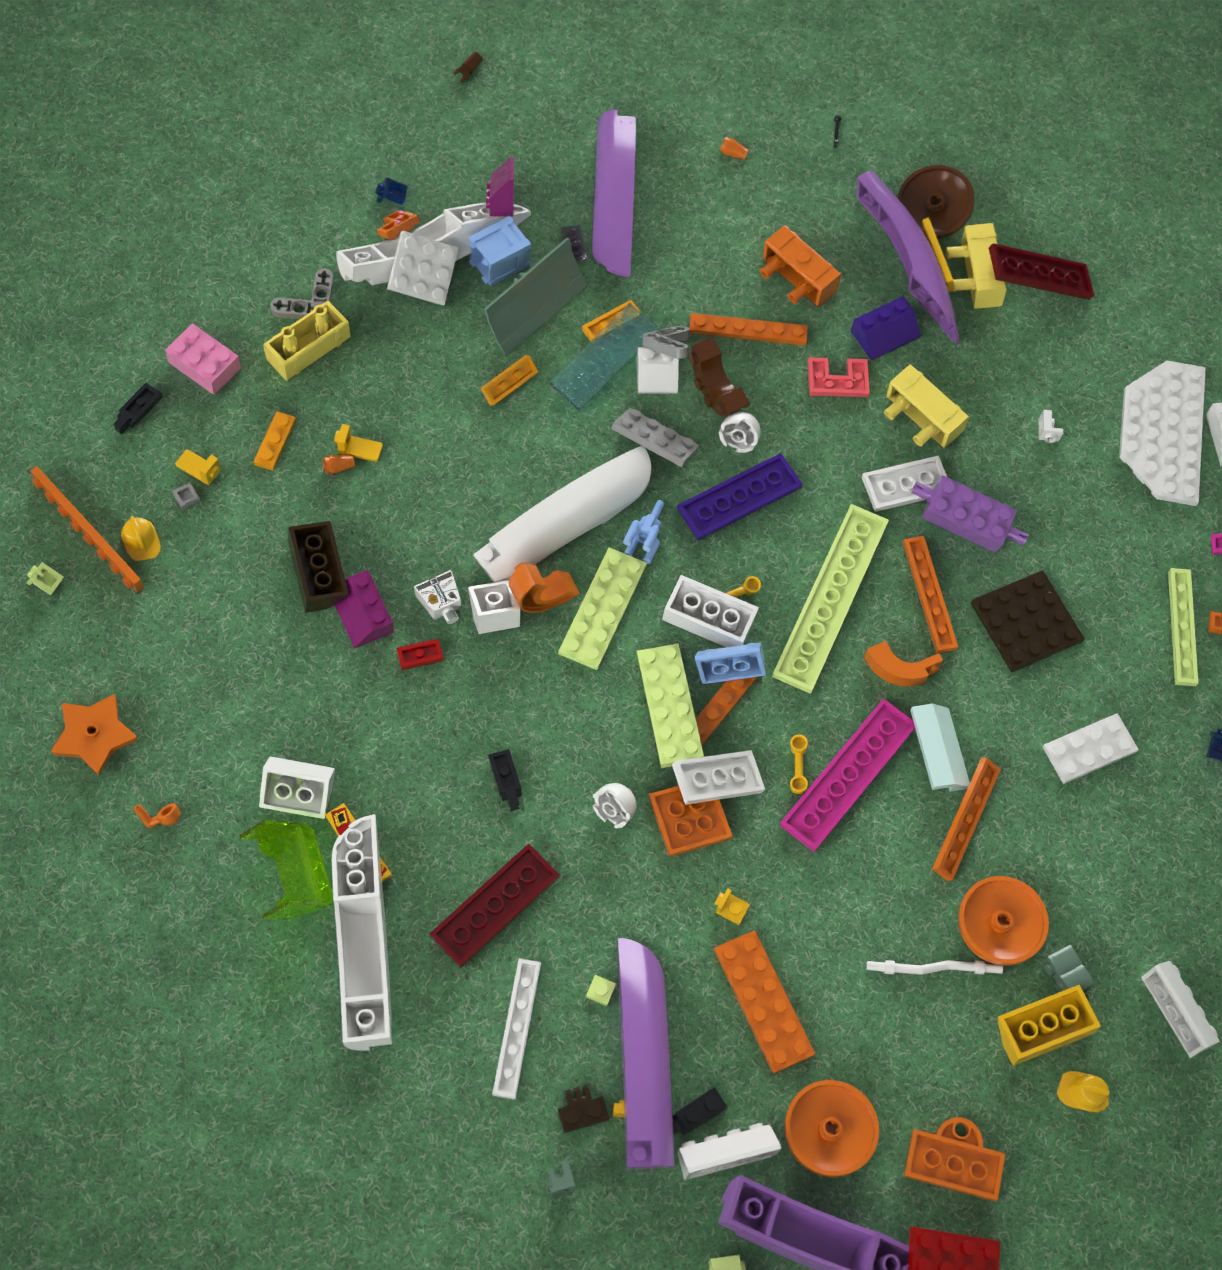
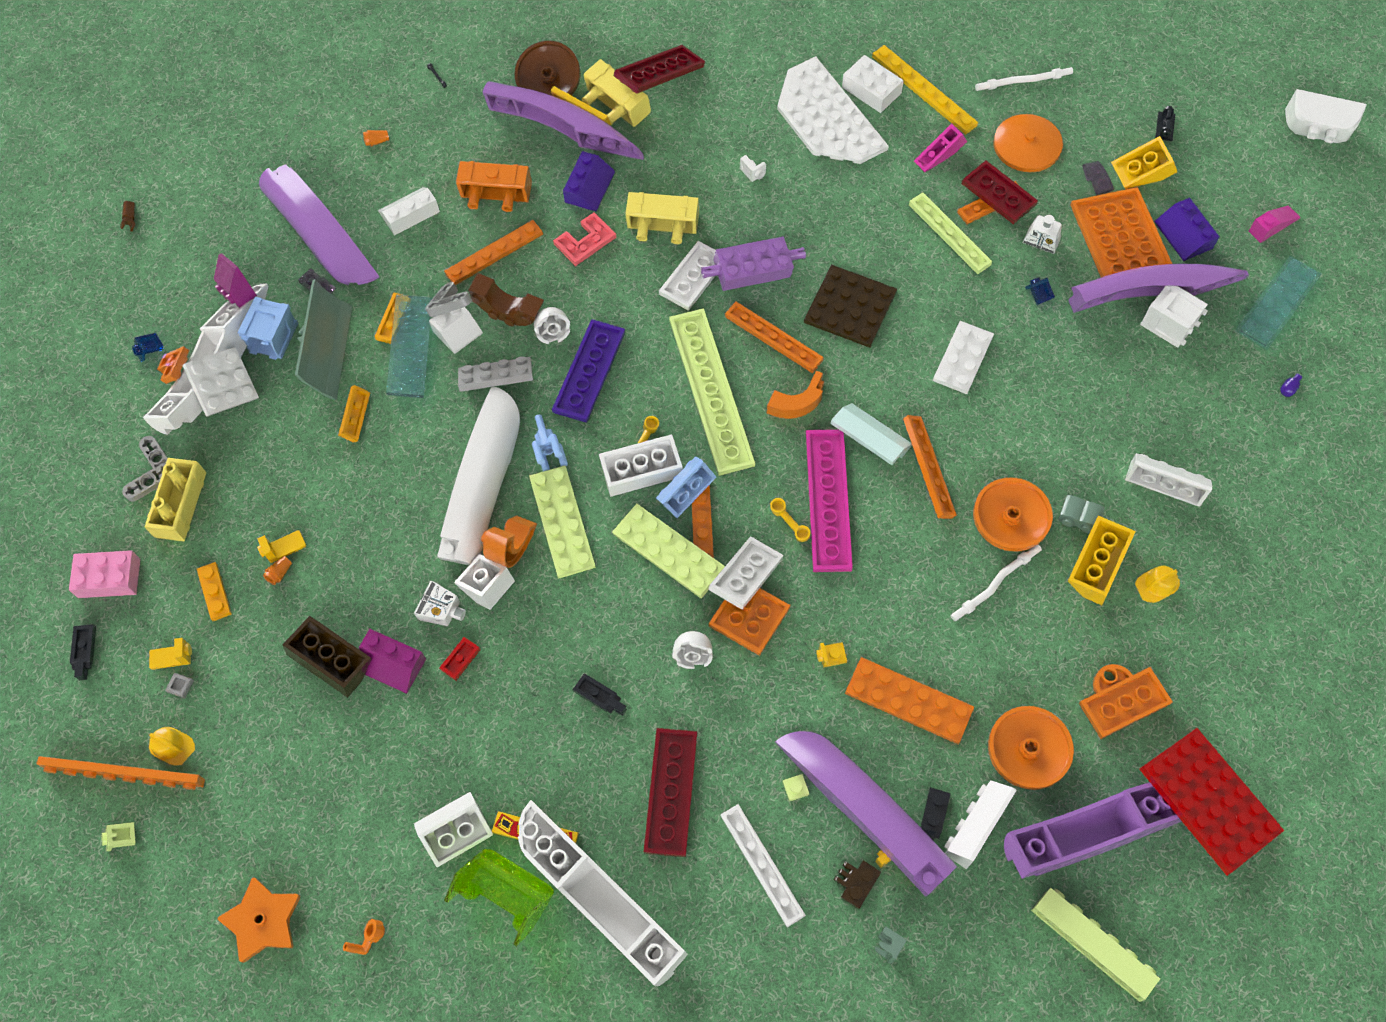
camera: 30 degrees left, 0 degrees up
none -> white slope [378,187,440,235]

